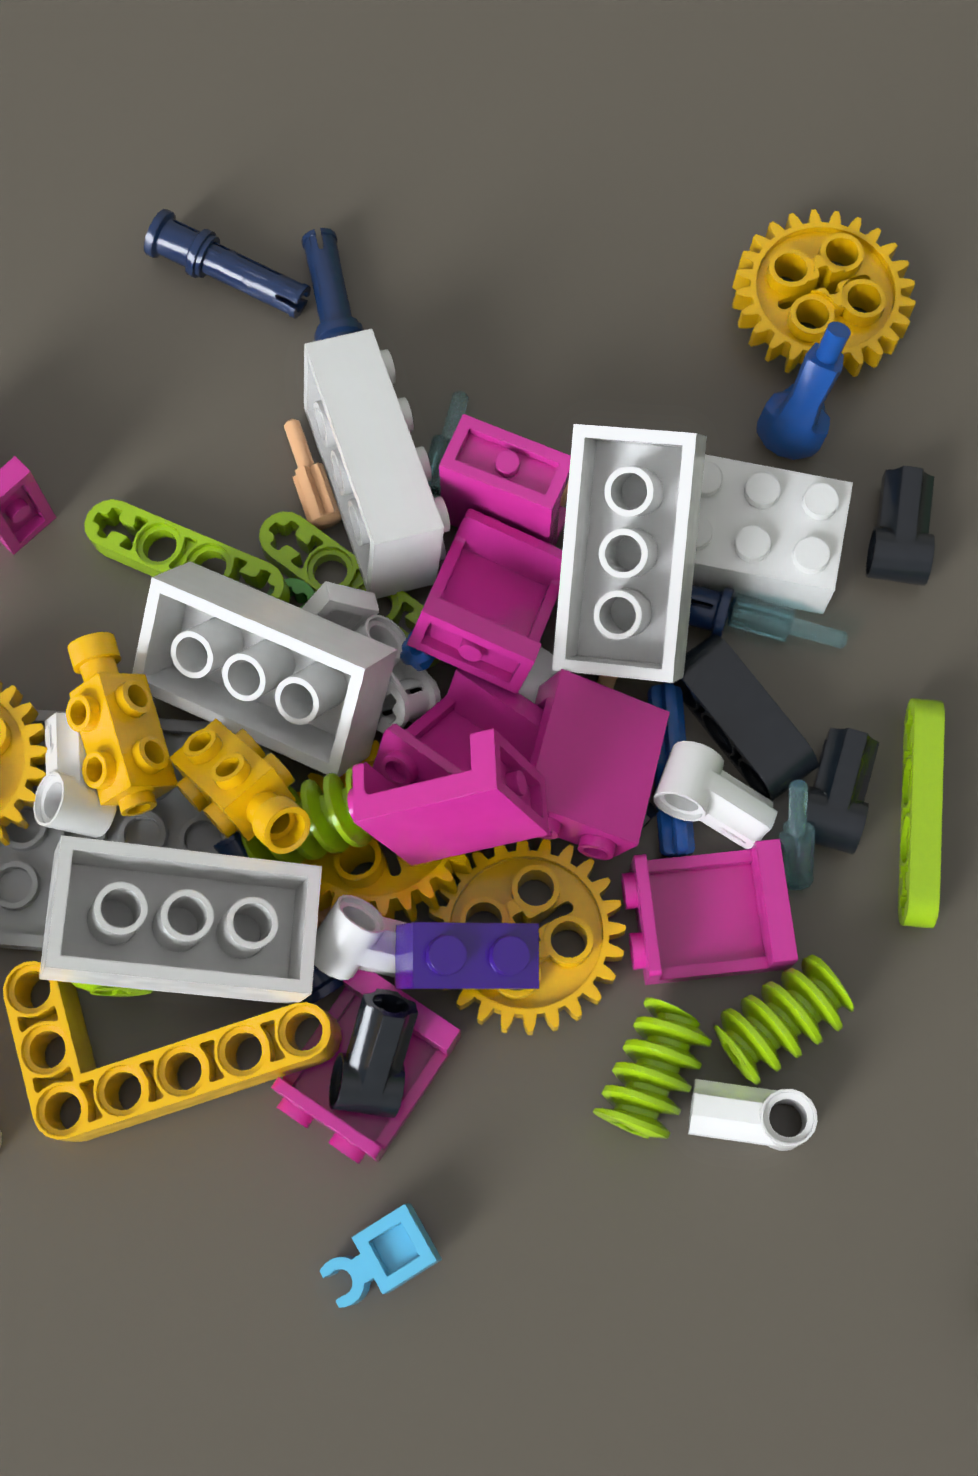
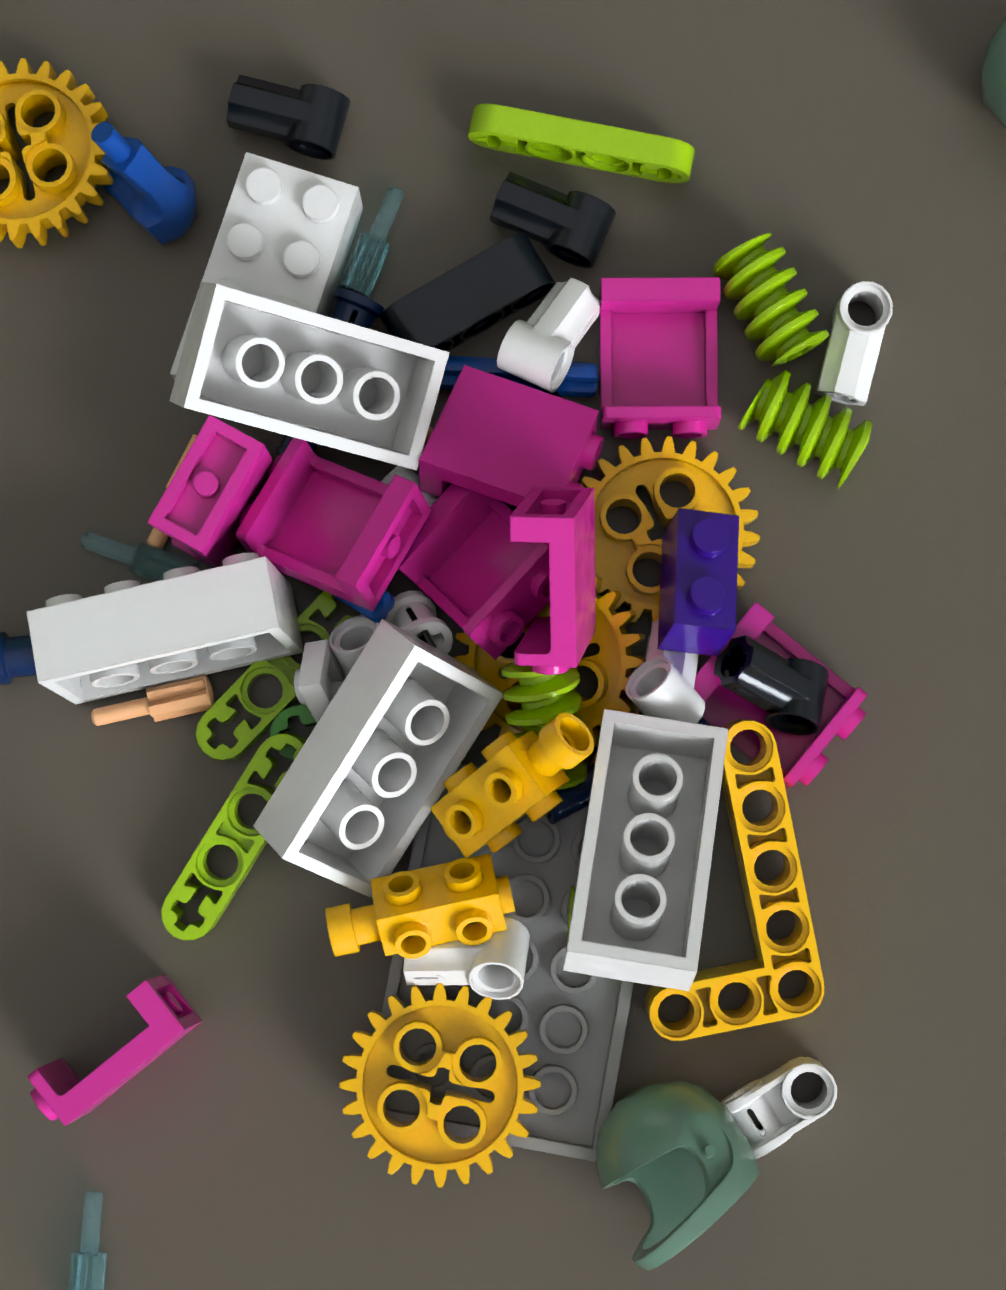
camera: 80 degrees left, 10 degrees up
medium azure plate [320,1203,442,1308] -> none
clear light blue axle [779,780,815,890] -> none

